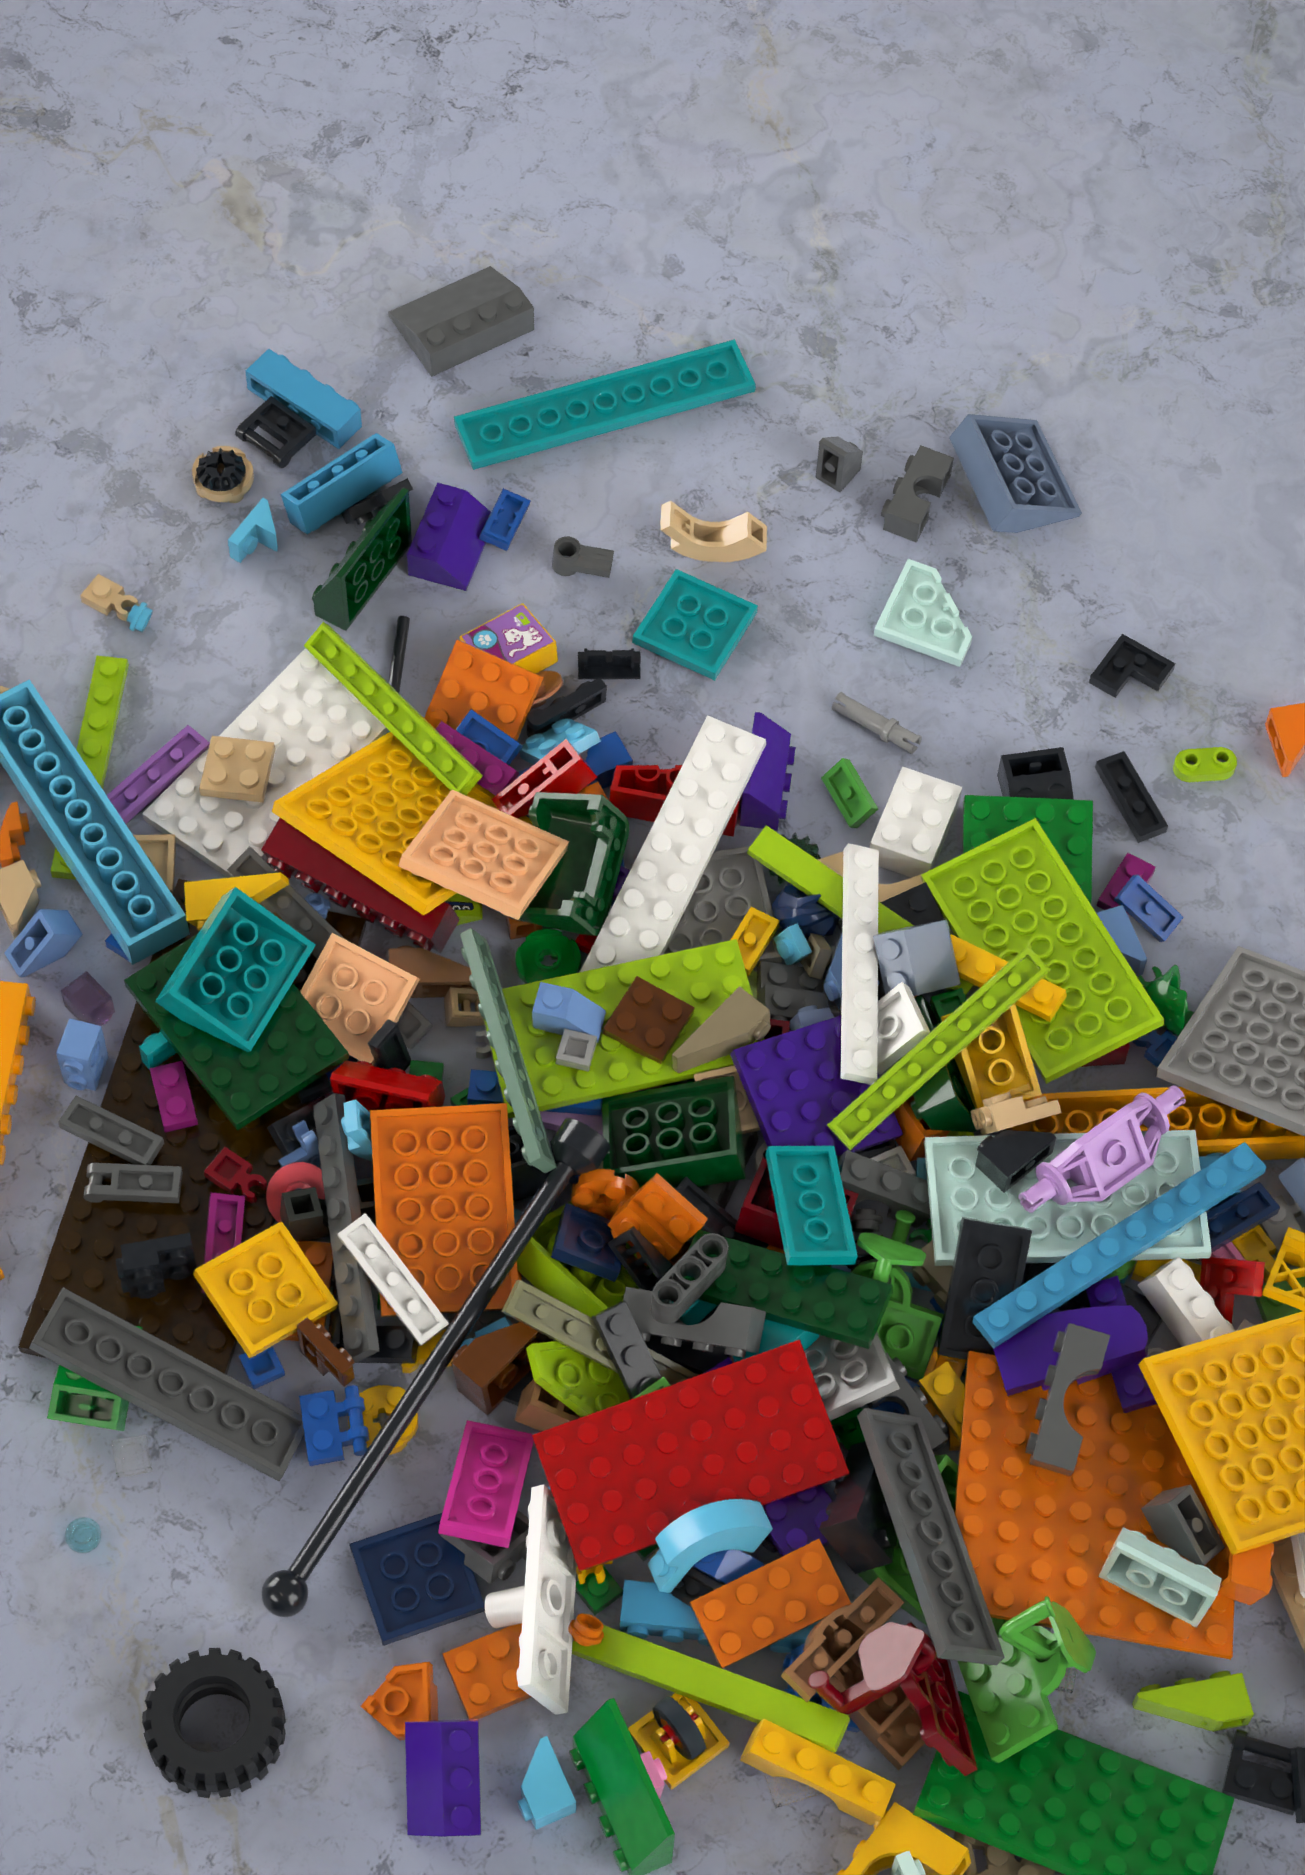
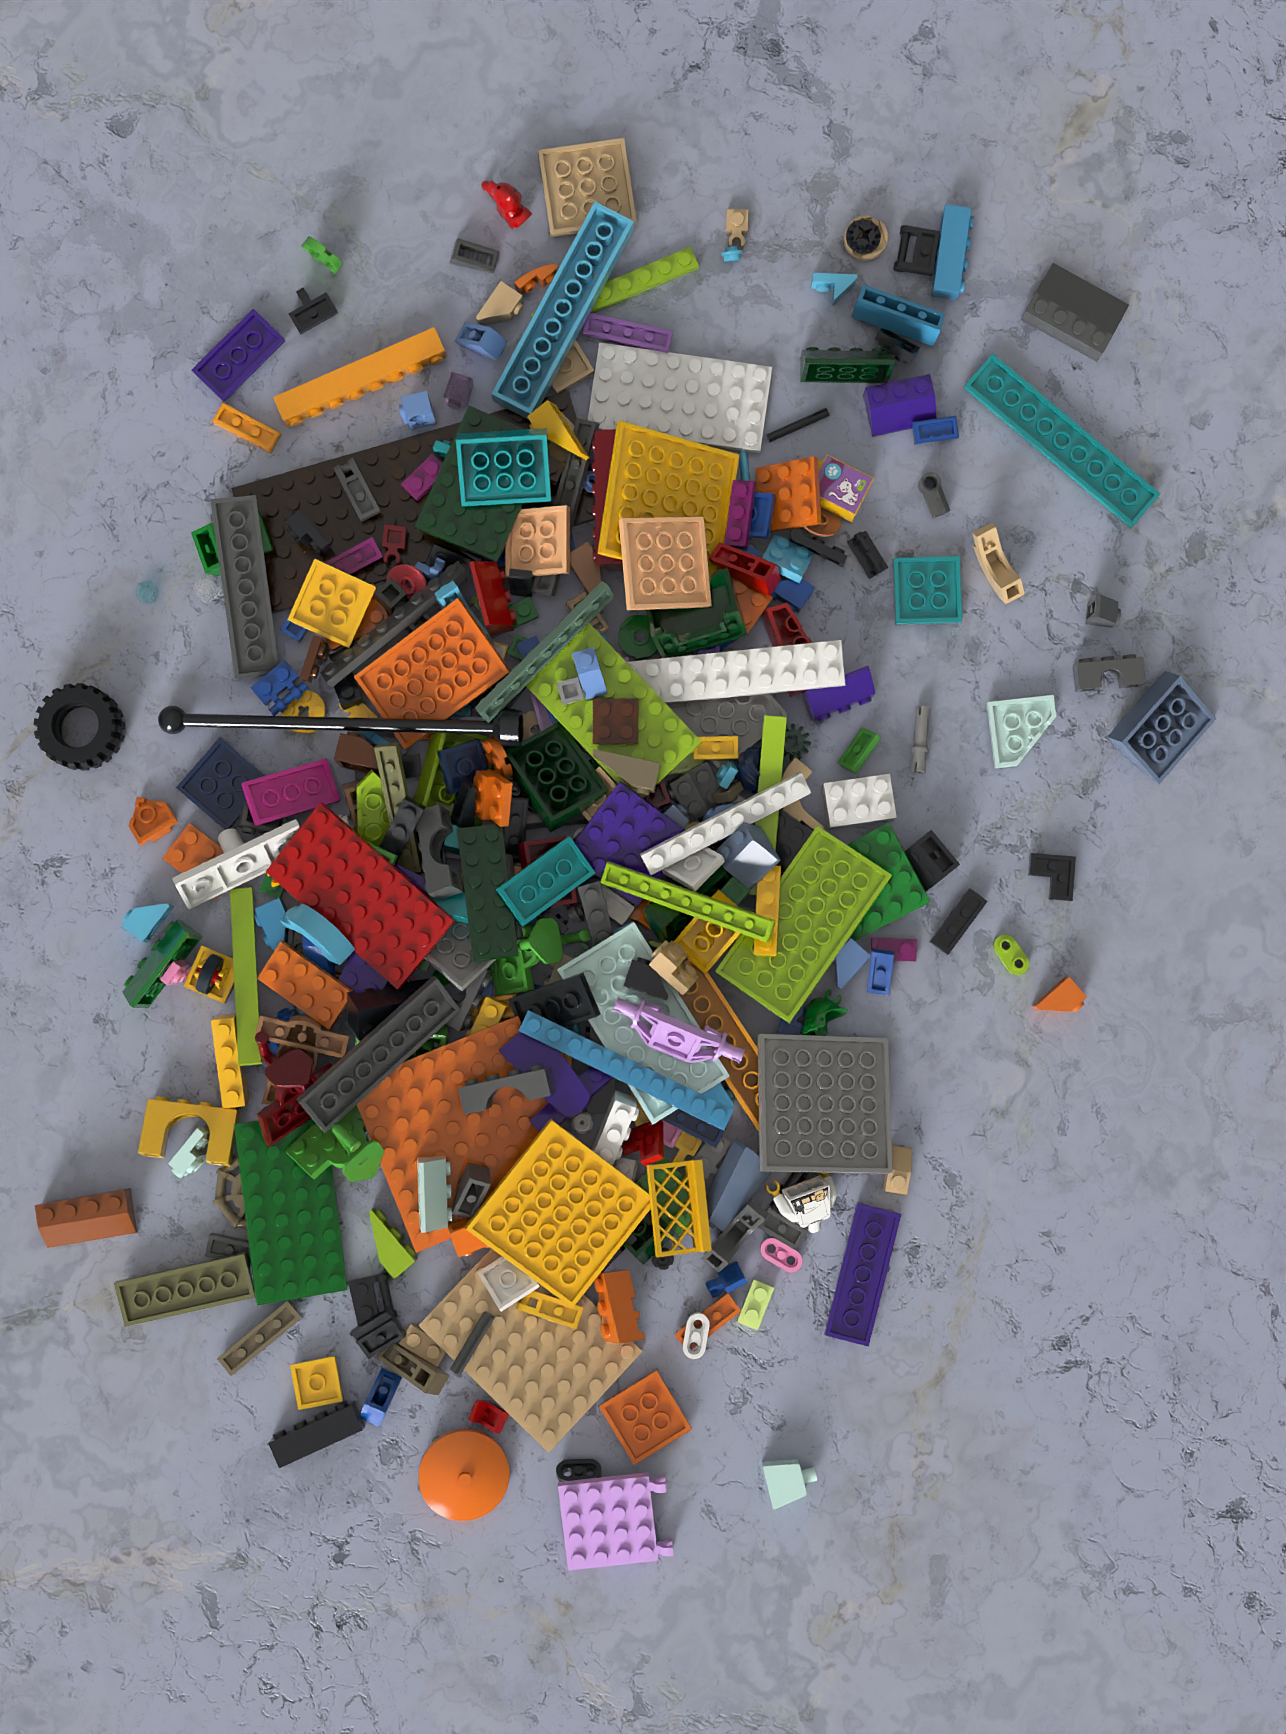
camera: 60 degrees right, 25 degrees up
dark grey plate [58,1095,164,1165] -> none
tan plate [199,736,275,803] -> none
lime tile [304,622,483,796] -> none
white plate [337,1213,449,1346] -> none
dark purple slope [405,1719,481,1837] -> none
orange plate [568,1613,604,1646] -> none
dark grey beam [650,1233,729,1324] -> none

